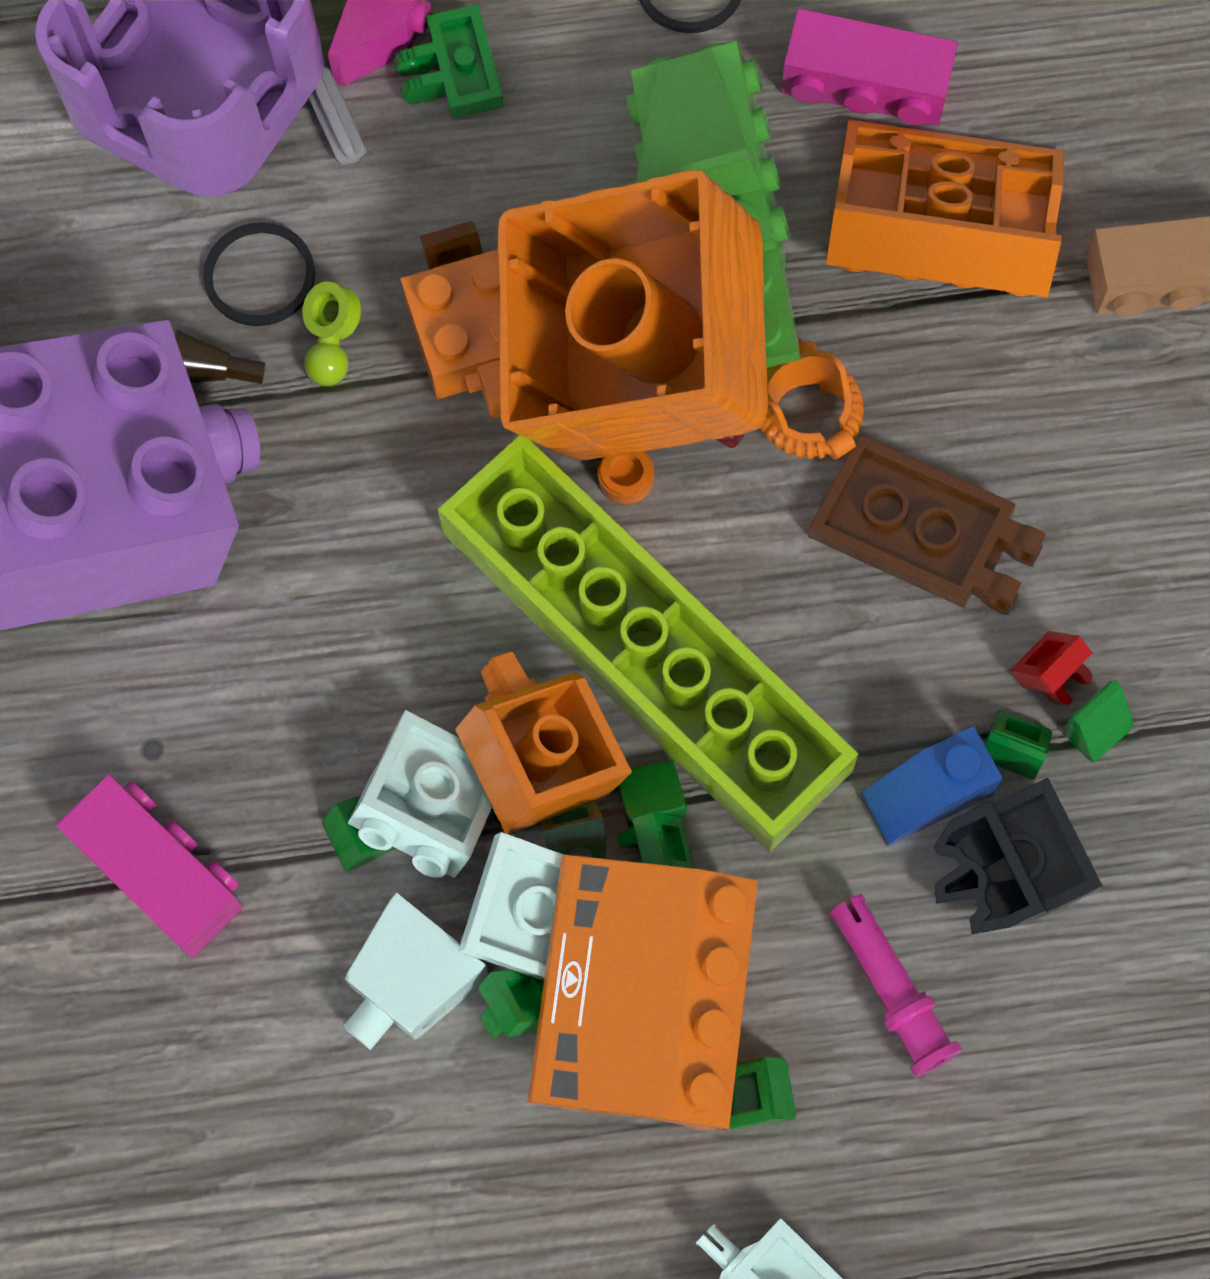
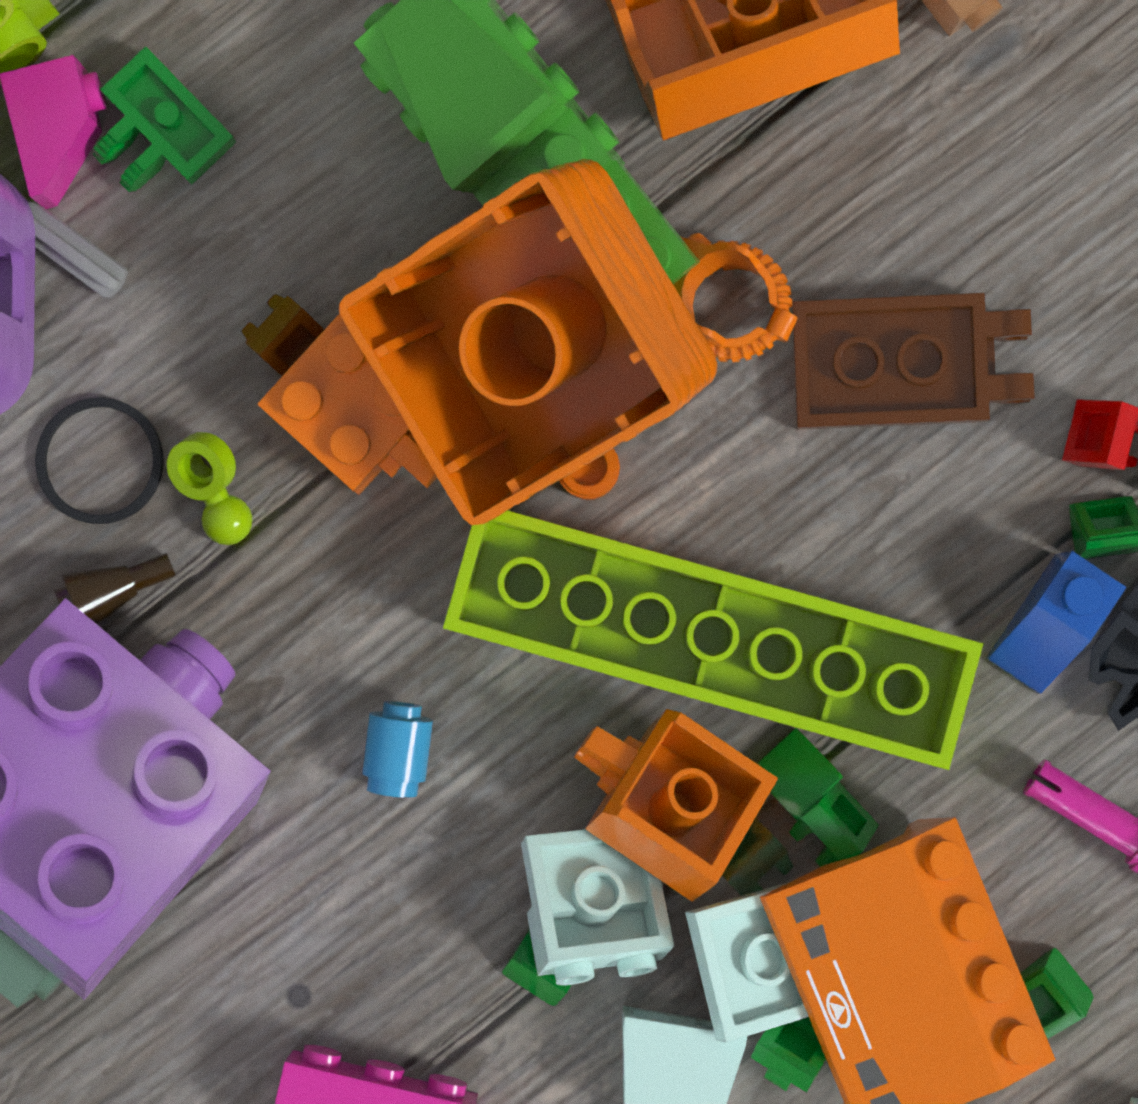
camera: 30 degrees left, 15 degrees up
none -> dark azure brick [362,701,433,797]

